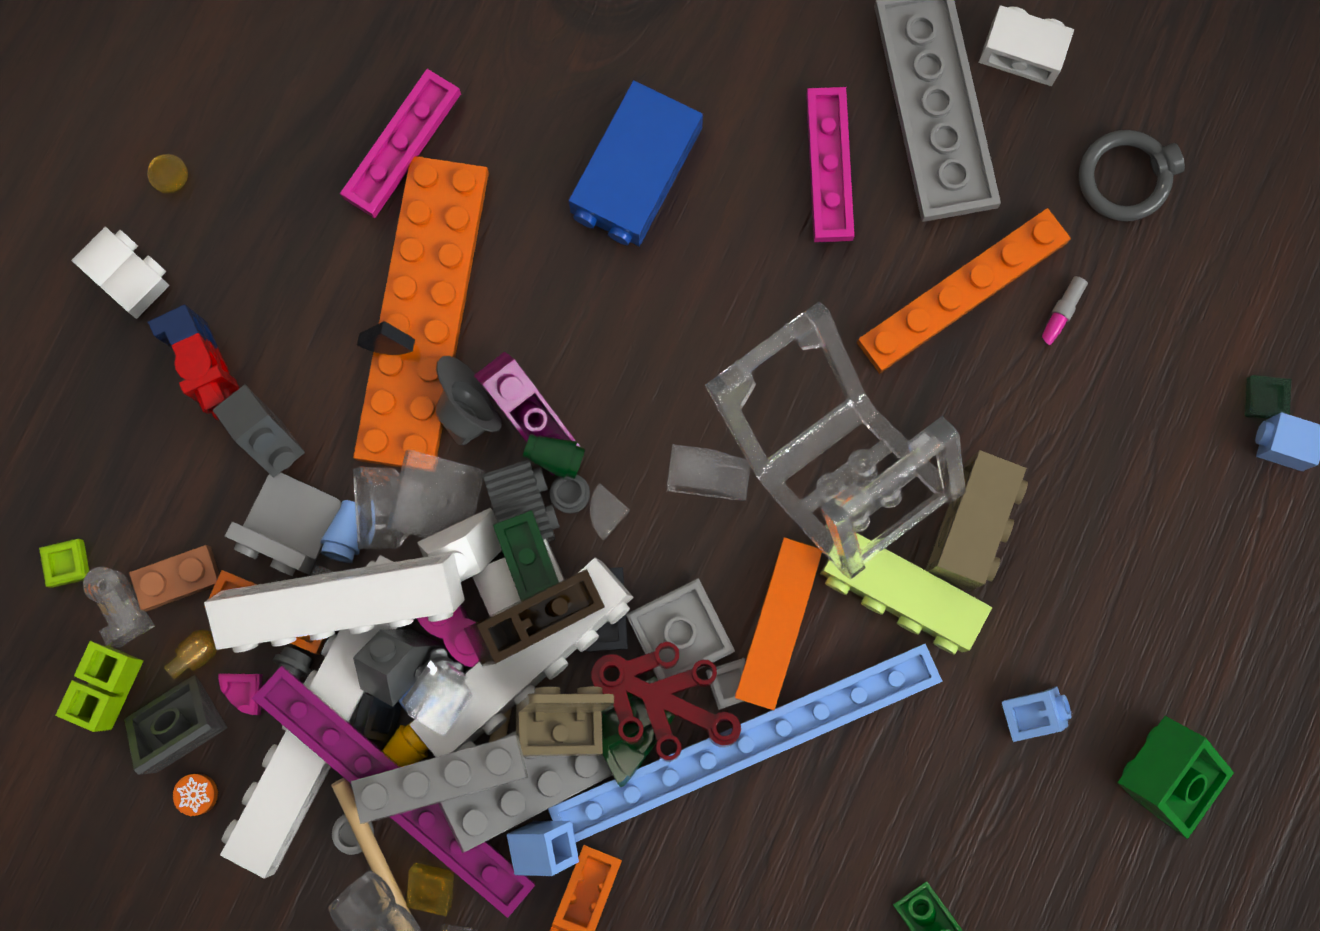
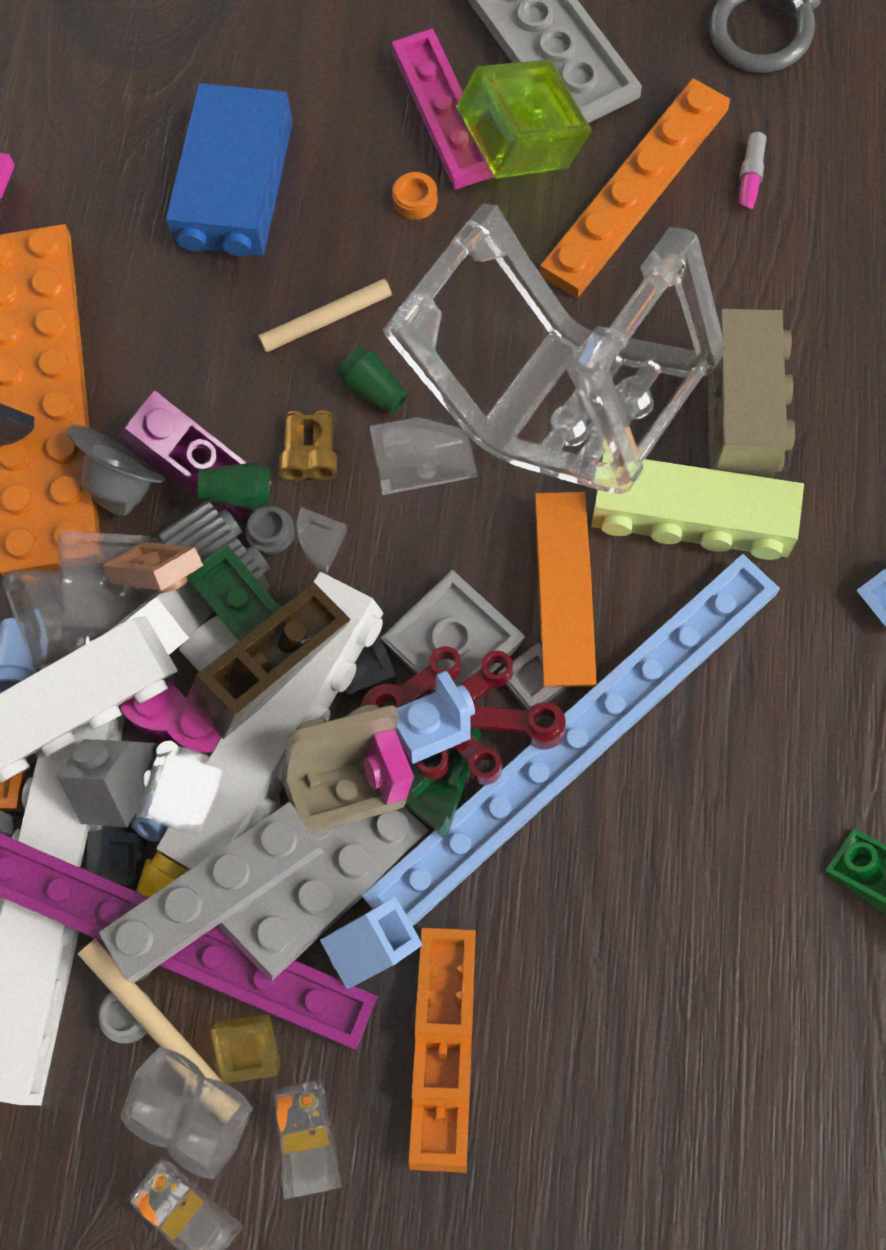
camera: 15 degrees left, 10 degrees down
none -> nougat plate [102,542,203,593]
none -> tan bar [258,279,392,353]
none -> pearl gold piece [278,410,337,481]
none -> dark green cone [337,346,409,415]
none -> dark pink plate [364,728,414,805]
none -> orange tile [392,172,438,220]
none -> light blue bracket [395,671,475,764]
none -> clear neon green container [456,59,592,179]

